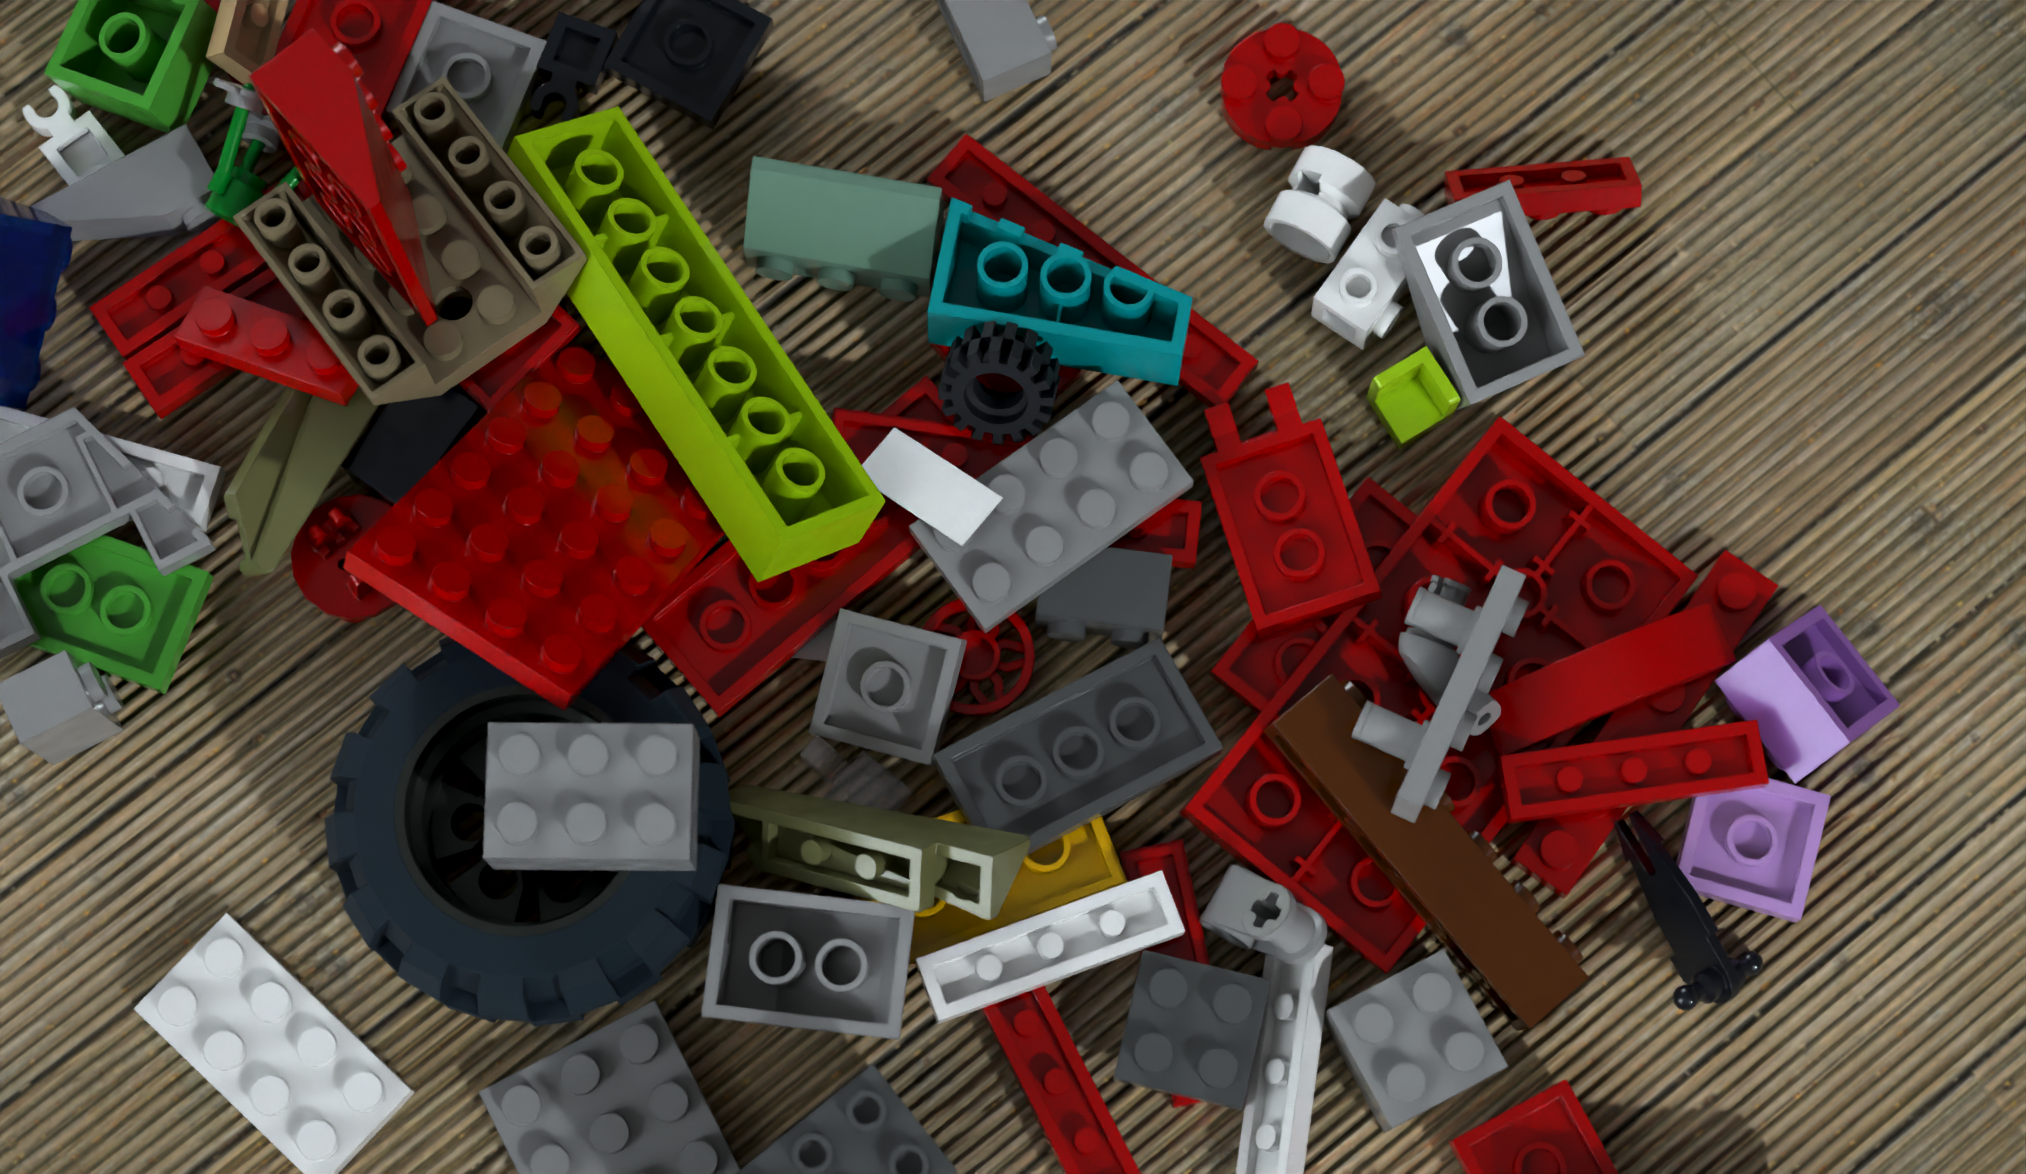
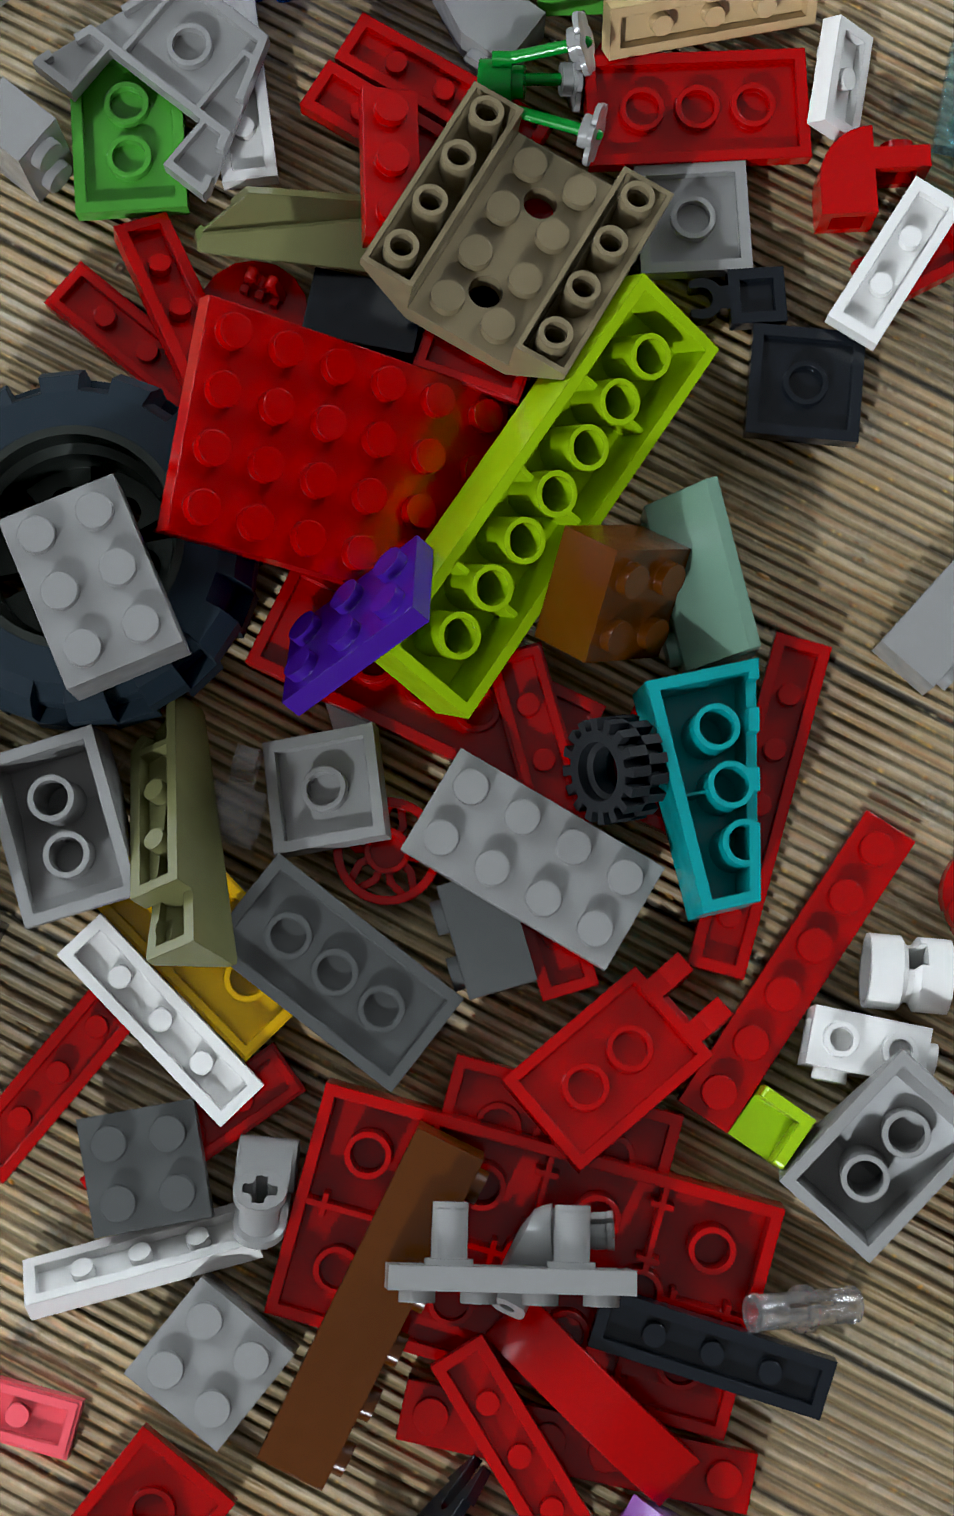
camera: 65 degrees right, 5 degrees up
red slope [249,28,438,327] -> none
white sticker [862,427,1003,546] -> none
none -> red tile [44,261,182,407]
none -> red plate [113,212,206,389]
none -> dark purple plate [282,535,434,716]
none -> reddish brown brick [534,525,691,663]
none -> black plate [587,1294,838,1421]
none -> red plate [676,810,916,1133]
none -> clear pin [742,1284,864,1334]

